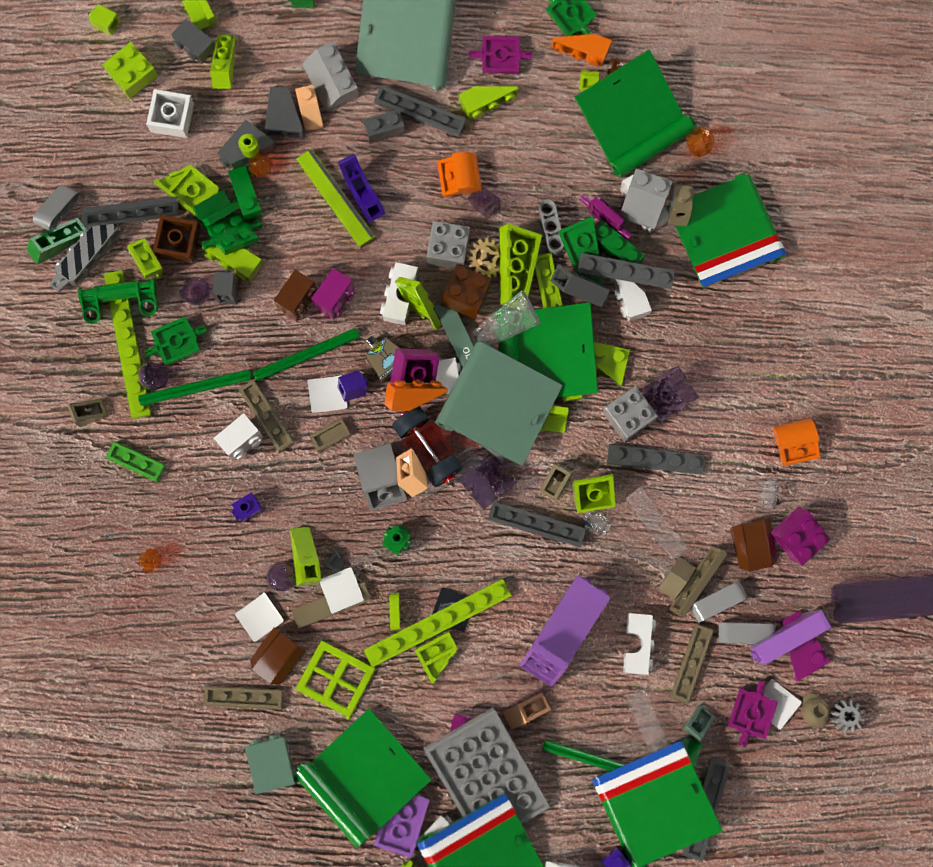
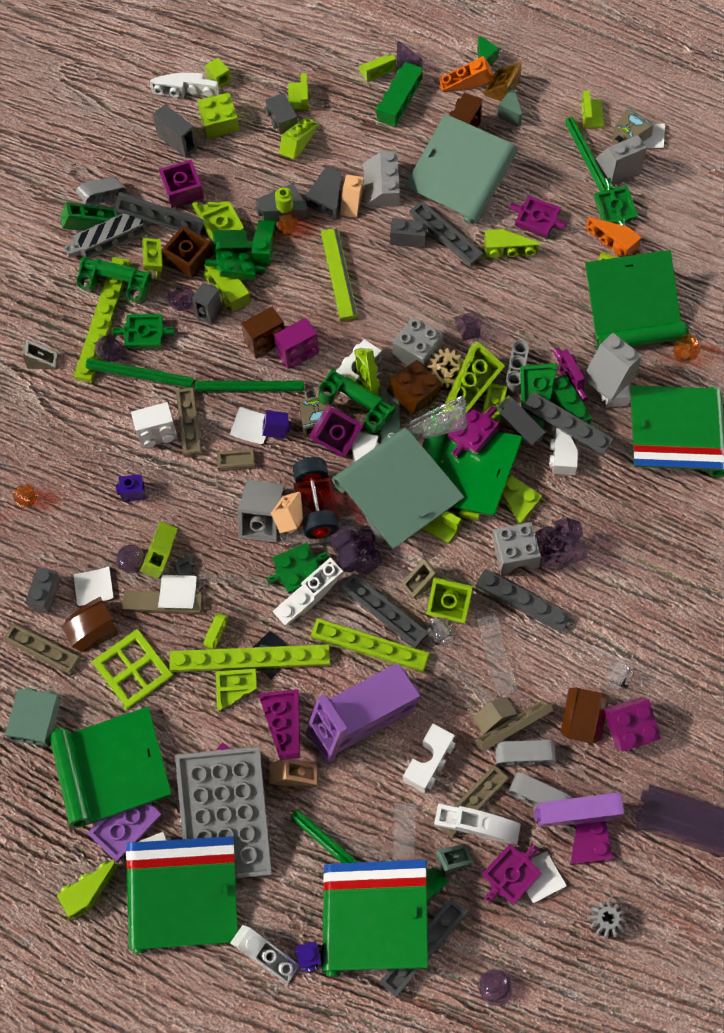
camera: 25 degrees right, 15 degrees down
bright green tile [106,441,166,483] -> none
white brick [146,89,194,138] -> none
dark purple arch [337,153,386,223] -> none
green brick [382,525,412,556] -> none
orange slope [384,380,448,411] -> none
orange brick [437,152,482,198] -> none
dark tan torso [668,185,693,226] -> none
orange brick [773,418,821,466] -> none
dark tan piece [801,693,830,728] -> none
none -> dark grey brick [25,567,61,615]
none -> white slope [150,73,219,98]
none -> dark grey brick [153,105,198,158]
none -> magenta brick [159,159,204,208]
none -> magenta wing [258,689,301,760]
none -> green plate [266,542,329,594]
none -> white slope [273,557,344,627]
none -> lime tile [310,618,430,673]
none -> green piece [318,368,396,434]
none -> white slope [434,804,521,845]
none -> magenta plate [447,406,501,458]
none -> clear purple hair [478,969,512,1006]

